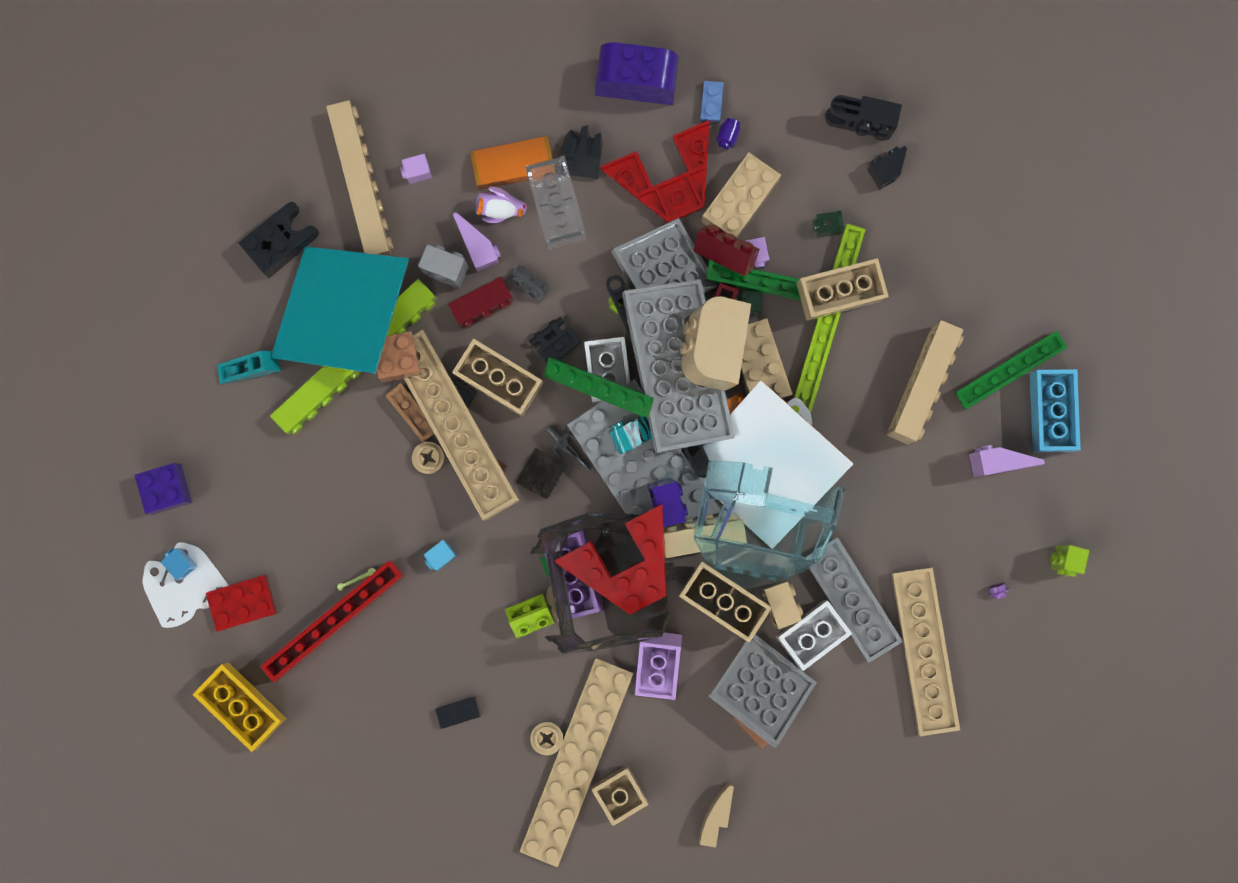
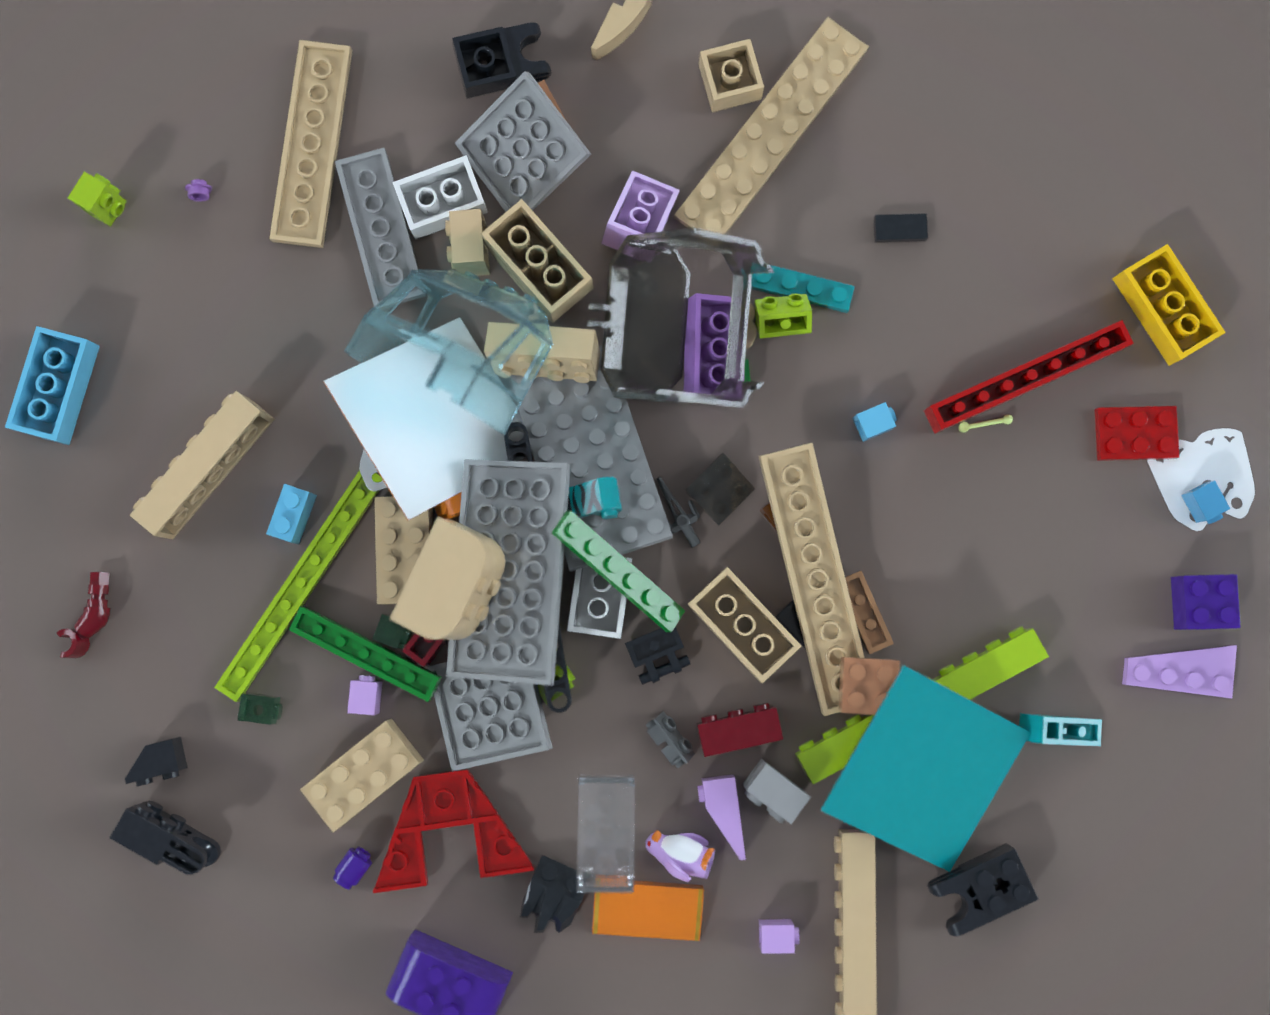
camera: 160 degrees left, 0 degrees up
tan gear [412,442,445,474] -> none
tan gear [530,722,563,755] -> none
red wing [554,503,667,615] -> none
dark purple brick [647,478,688,527] -> none
dark red brick [693,225,760,276] -> none
medium blue plate [700,81,724,123] -> none
tan brick [796,258,889,321] -> none
green plate [954,331,1068,410] -> none
lavender slope [969,445,1045,478] -> none
none -> dark red piece [56,572,111,659]
none -> medium azure brick [266,484,317,544]
none -> black brick [452,22,552,99]
none -> teal plate [747,261,855,313]
none -> lavender wing [1122,645,1237,698]

